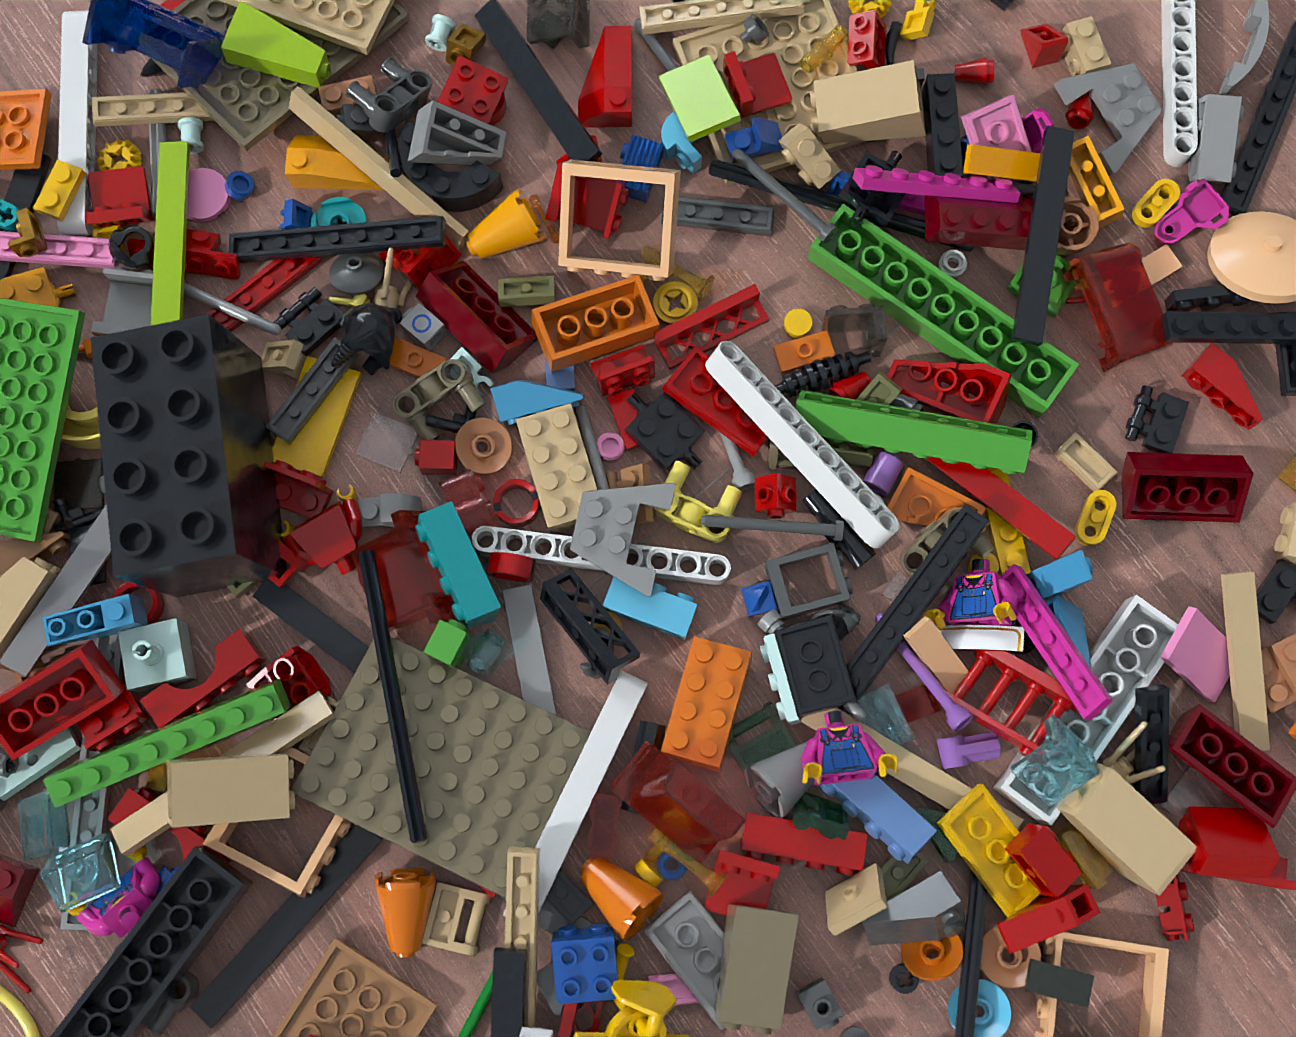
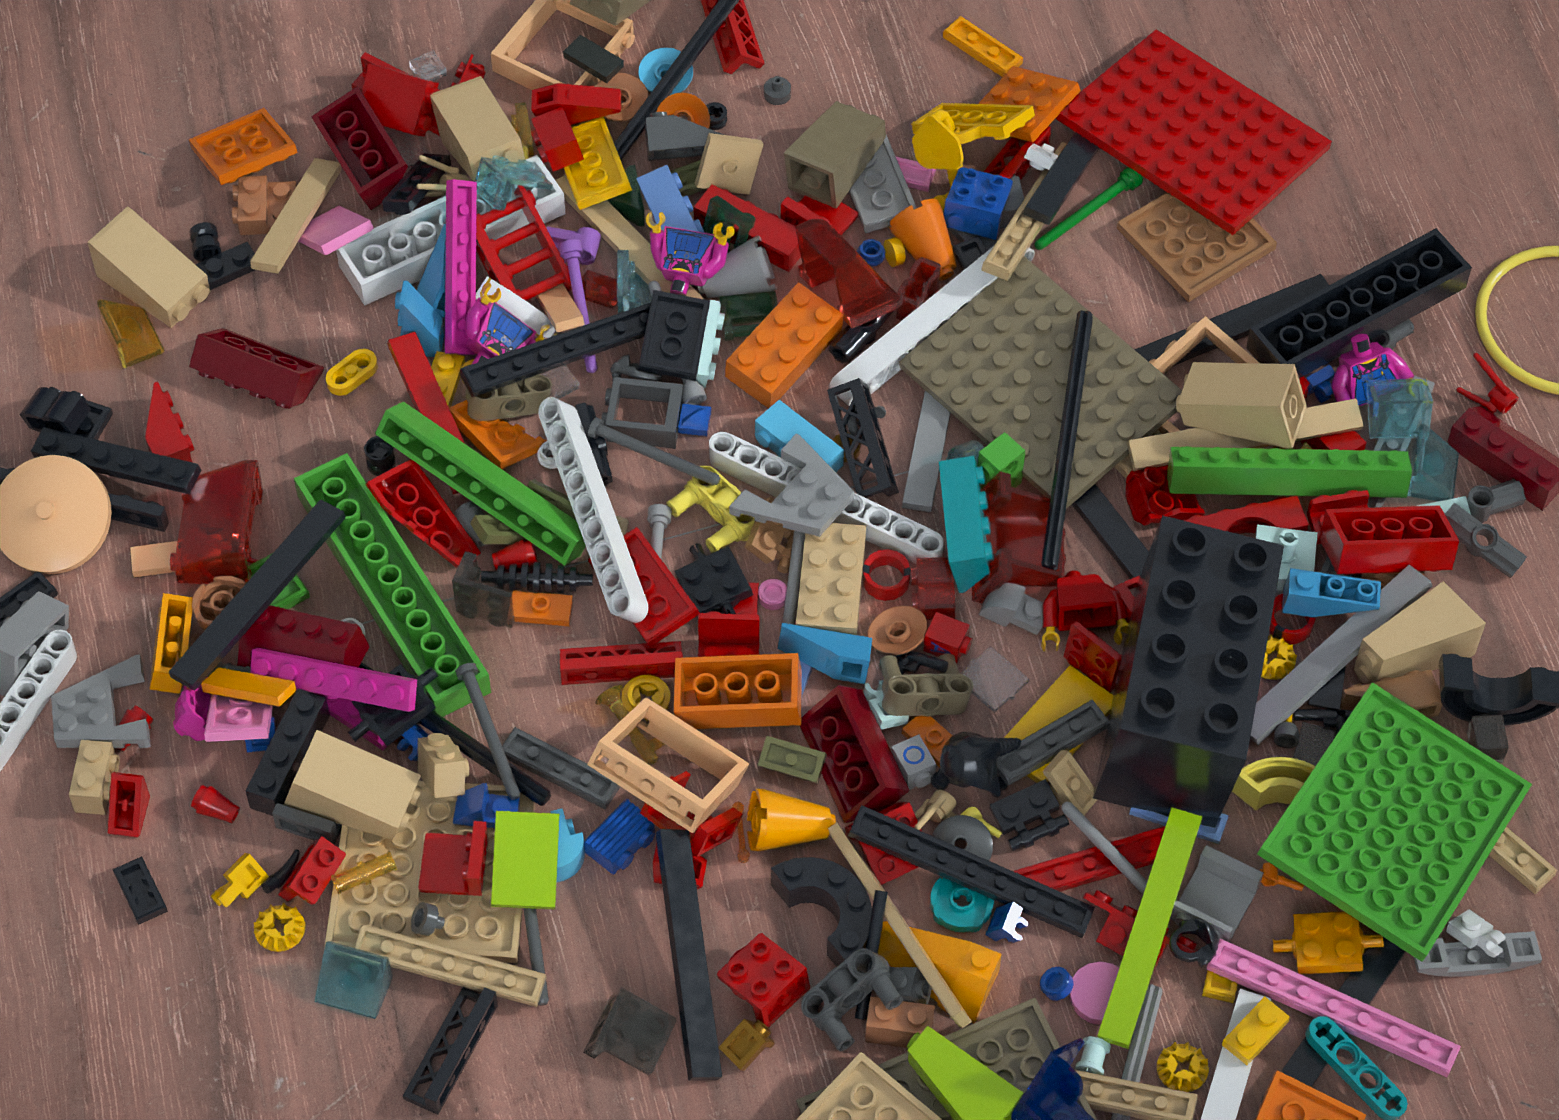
camera: 160 degrees left, 20 degrees down
pearl gold bracket [8,208,47,257] -> none
red bracket [85,166,153,228] -> none
orange cone [374,868,436,958] -> none
light grey wedge [408,100,507,166] -> none
tan plate [422,882,491,956] -> none
light aqua bush [425,14,456,52] -> none
red piece [487,552,536,582] -> none
red wedge [578,26,632,128] -> none
clear yellow piece [645,828,728,898] -> none
red brick [755,473,797,519] -> none
yellow tile [783,308,812,338] -> none
dark grey brick [796,977,844,1031] -> none
medium lavender brick [863,451,904,496] -> none
tan tile [1054,432,1117,492] -> none
black plate [1125,385,1189,453] -> none
yellow plate [1132,179,1180,228] -> none
dark pink piece [1154,179,1229,245] -> none
none -> clear plate [409,50,447,81]

